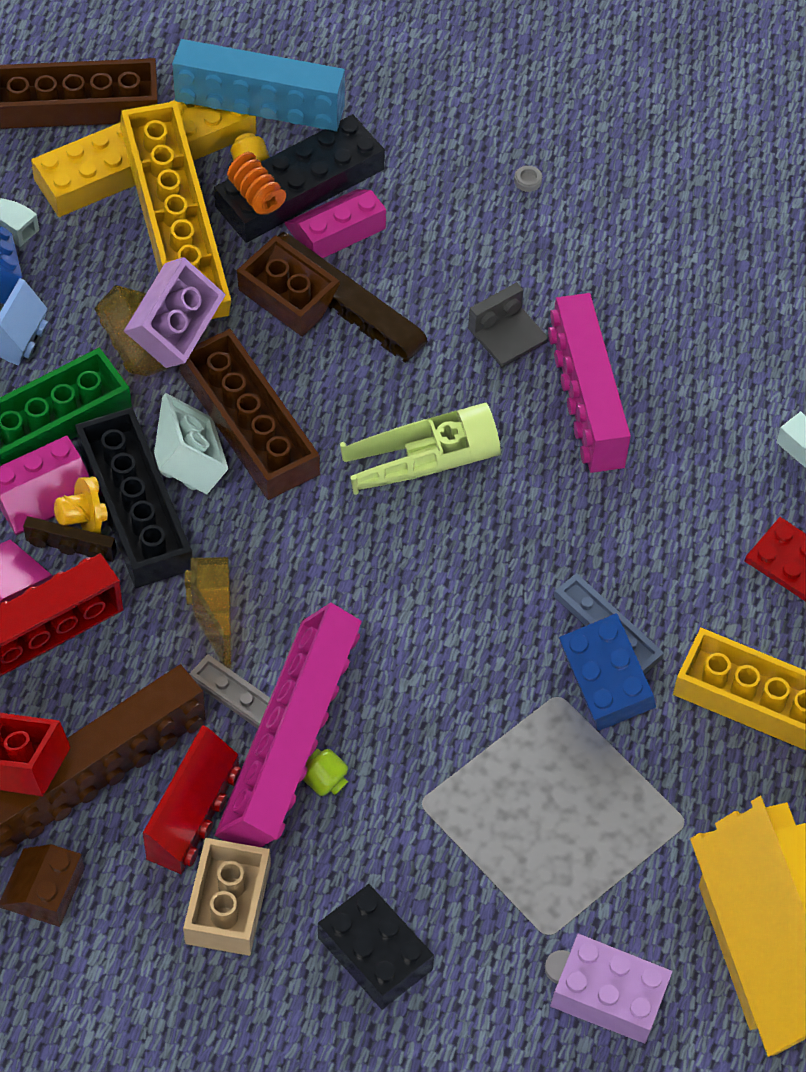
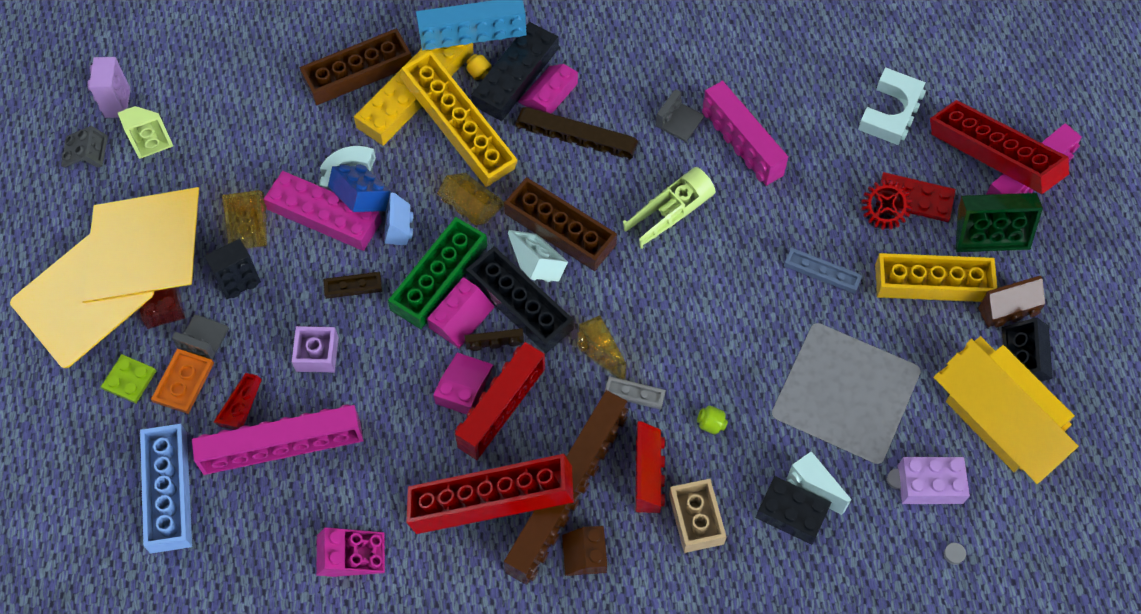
camera: 20 degrees left, 5 degrees up
yellow plate [54,477,108,534] -> none
lavender brick [124,257,226,368] -> none
dark pink brick [214,602,362,847] -> none
orange piece [227,152,286,215] -> none
reddish brown slope [237,235,340,337] -> none
light grey tile [514,166,542,192] -> none
blue brick [559,613,656,730] -> none
none -> light aqua slope [787,452,851,515]
none -> red gear [861,180,912,230]

